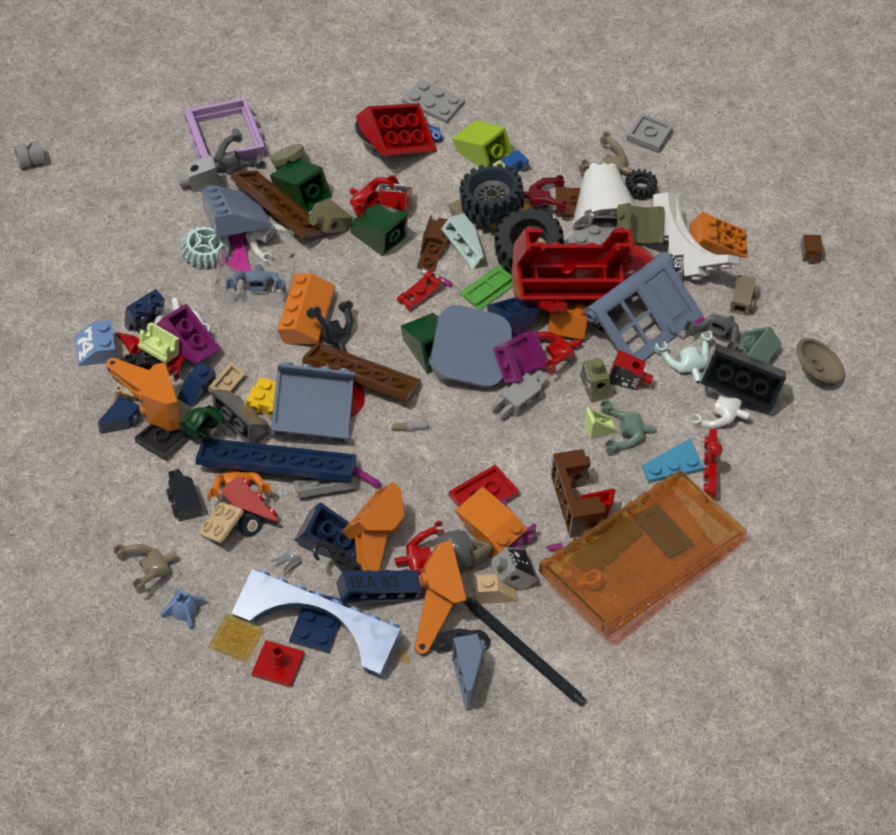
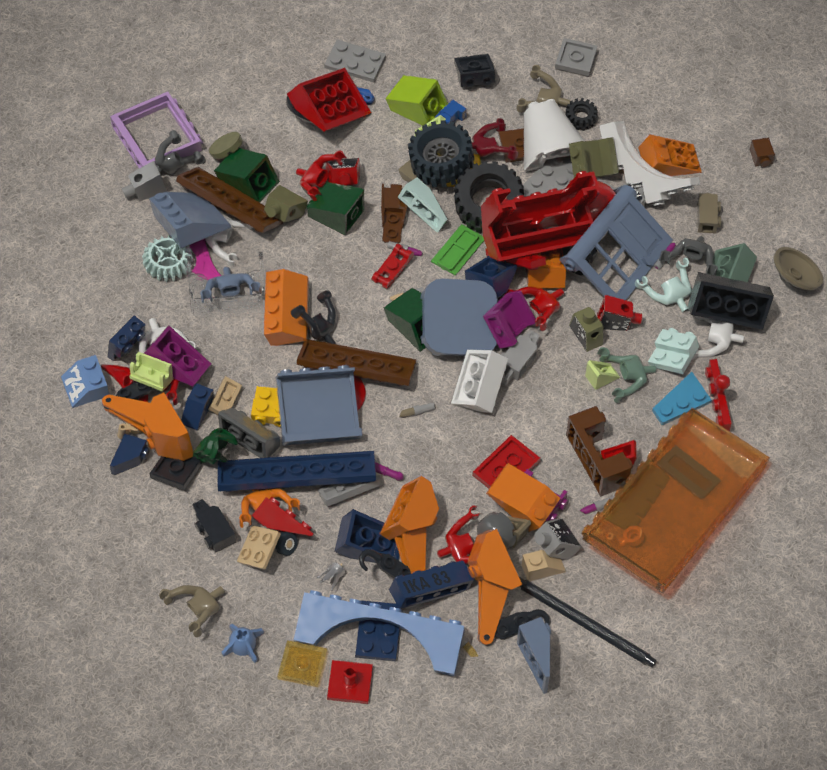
camera: 10 degrees left, 5 degrees up
none -> white slope [451,350,508,413]
none -> black plate [454,54,495,88]
none -> light aqua plate [648,328,699,374]

